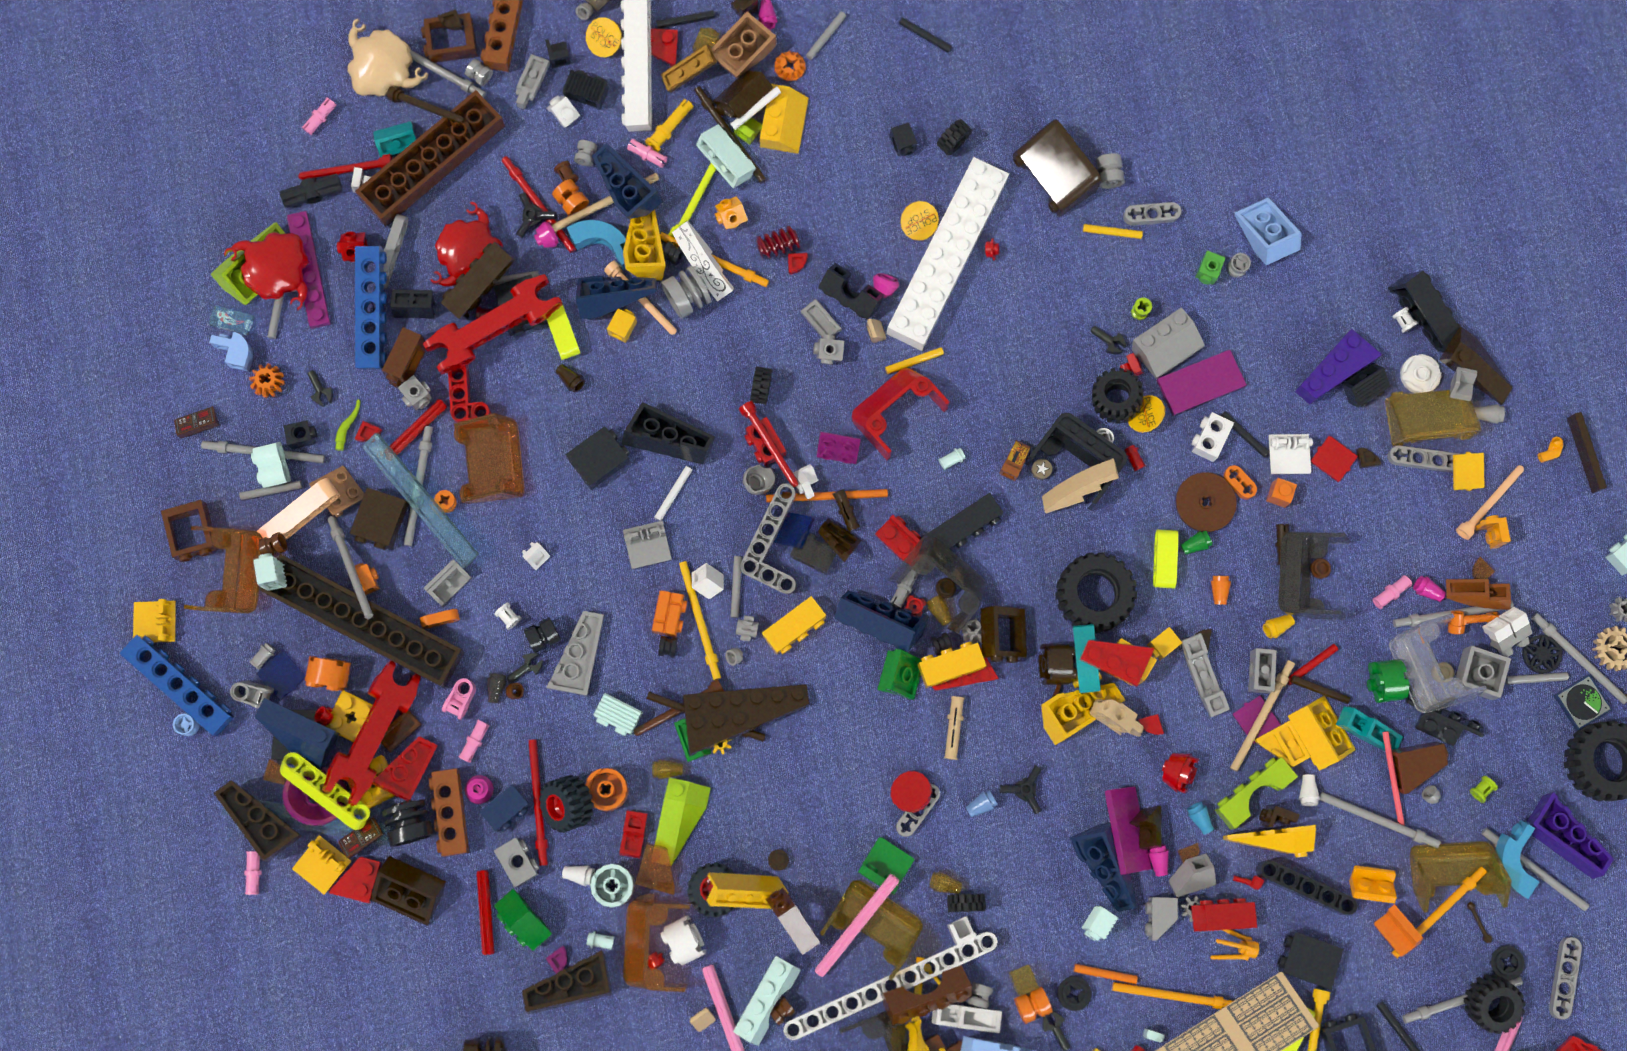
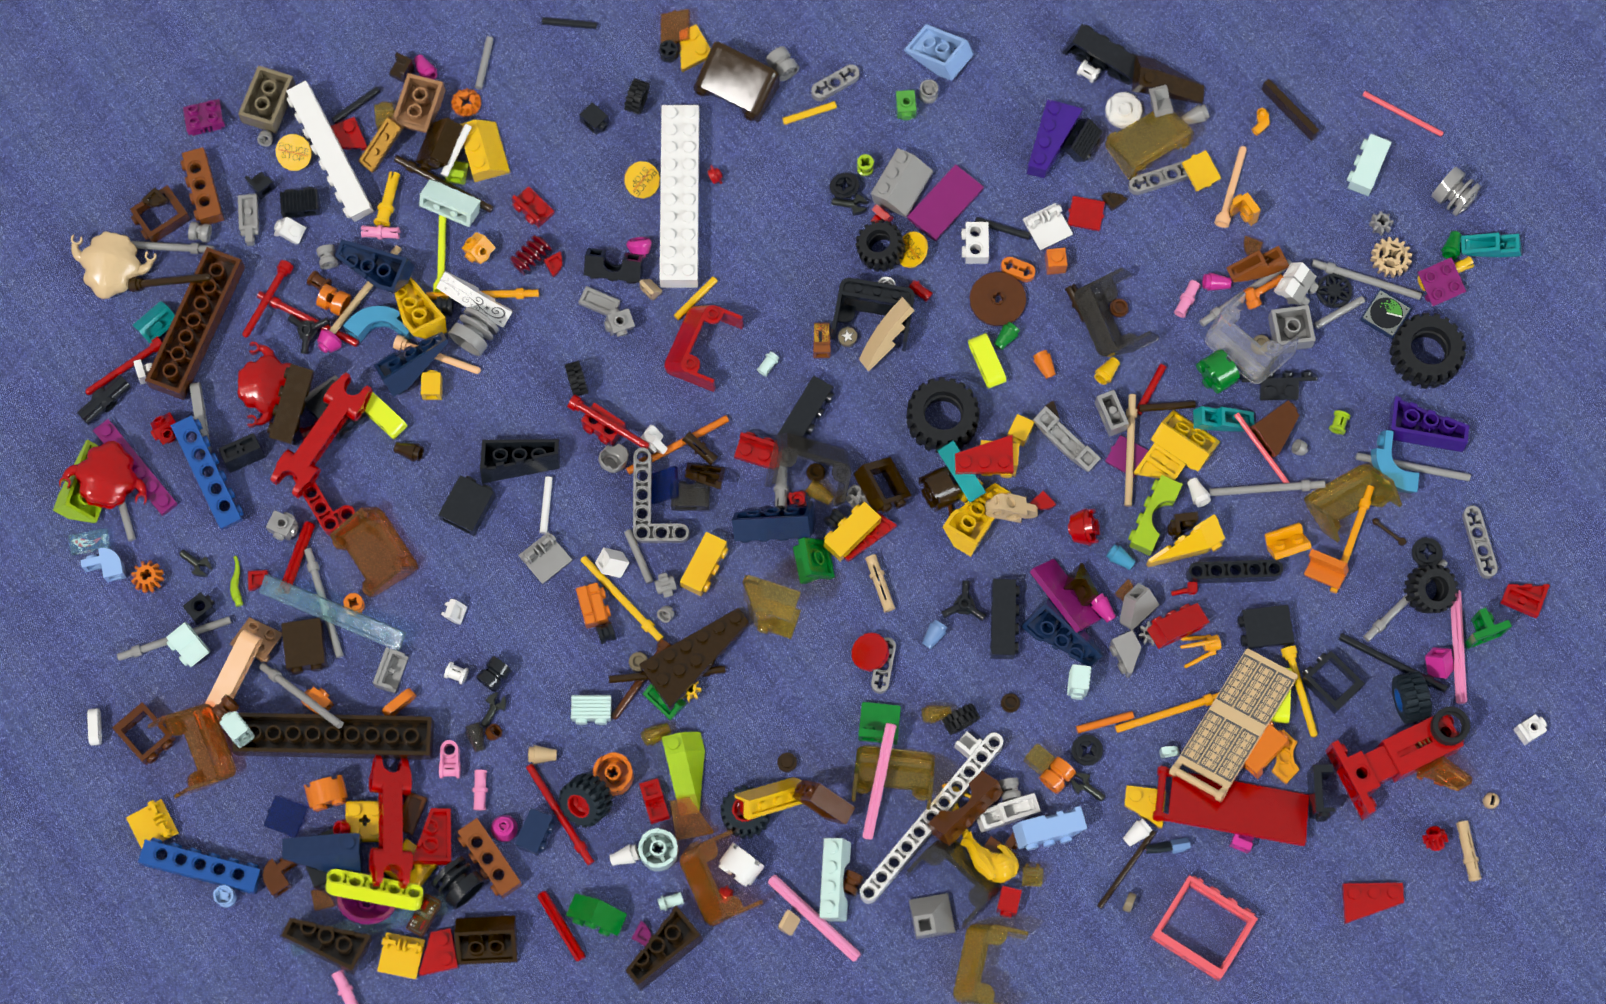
camera: 20 degrees left, 5 degrees down
slope [174,406,220,439] -> none
light grey piece [230,680,274,709] -> none
light grey bar [239,480,302,500] -> none
light grey pin [249,642,276,670] -> none
bright pink pin [302,97,337,136] -> none
reddish brown window [382,327,426,388] -> none
light grey brick [494,838,540,888] -> none
light grey wing [546,611,604,696] -> none
magenta hinge [816,432,861,464] -> none
none -> white beam [87,708,102,746]
none -> red piece [242,260,294,338]
none -> reddish brown brick [263,858,299,898]
none -> red bracket [512,186,555,228]
none -> tan cone [528,745,557,764]
none -> dark tan tile [629,652,648,673]
none -> black wheel [659,40,678,63]
none -> clear orange piece [661,9,690,44]
none -> yellow wing [680,24,710,72]
none -> clear yellow windscreen [742,575,801,639]
none -> black gear [830,173,859,200]
none -> black brick [990,579,1020,659]
none -> dark brown plate [1001,693,1020,713]

